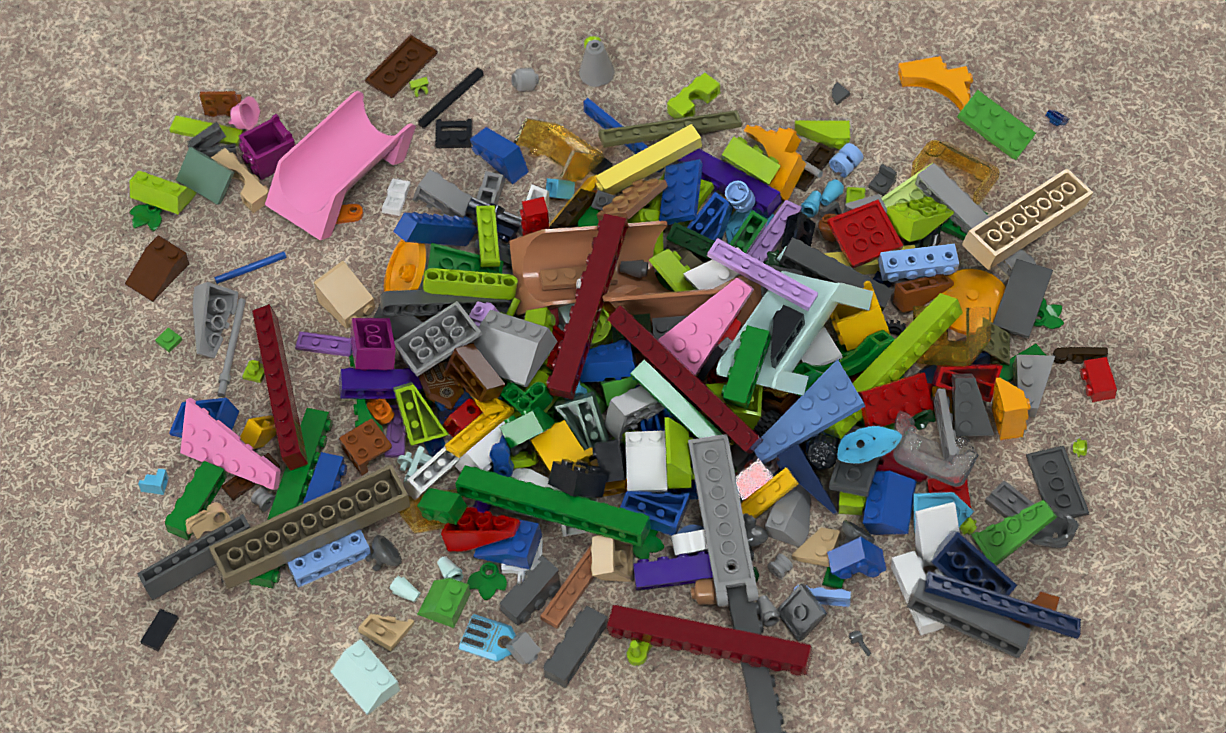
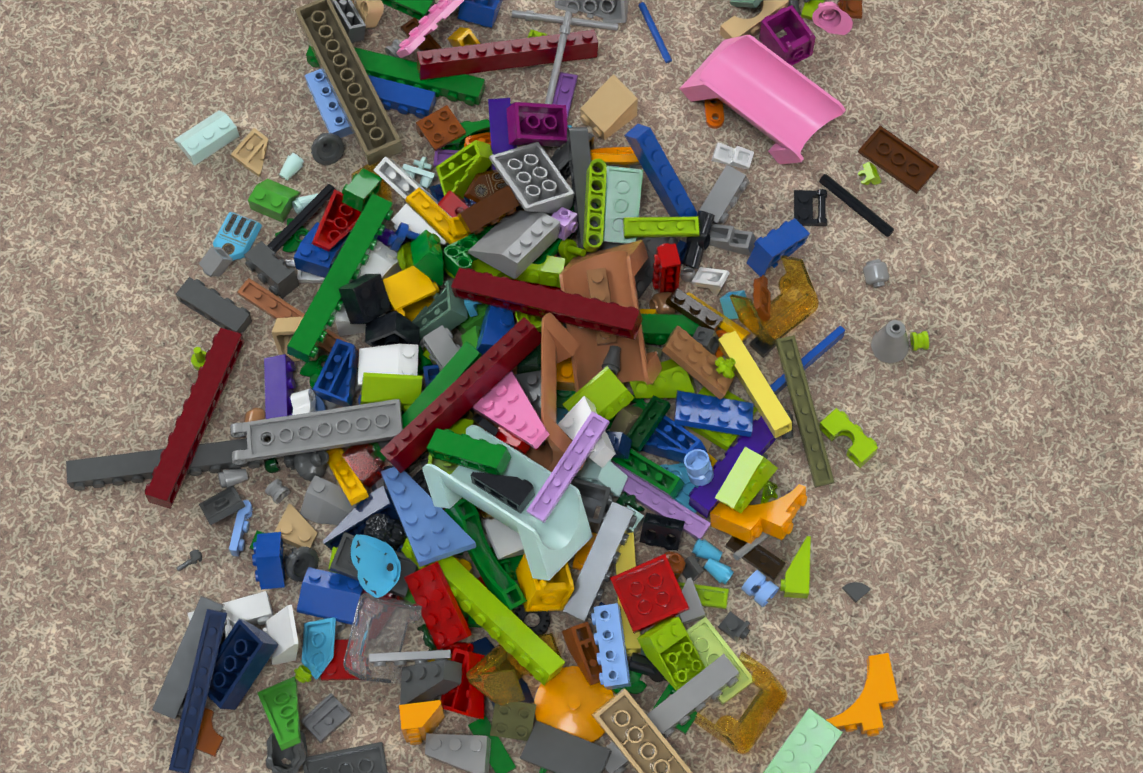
camera: 90 degrees right, 10 degrees up
none -> black axle [267,184,336,253]
none -> light grey bar [545,11,573,104]
none -> lime plant [715,356,736,379]
none -> dark orange hinge [752,275,771,321]

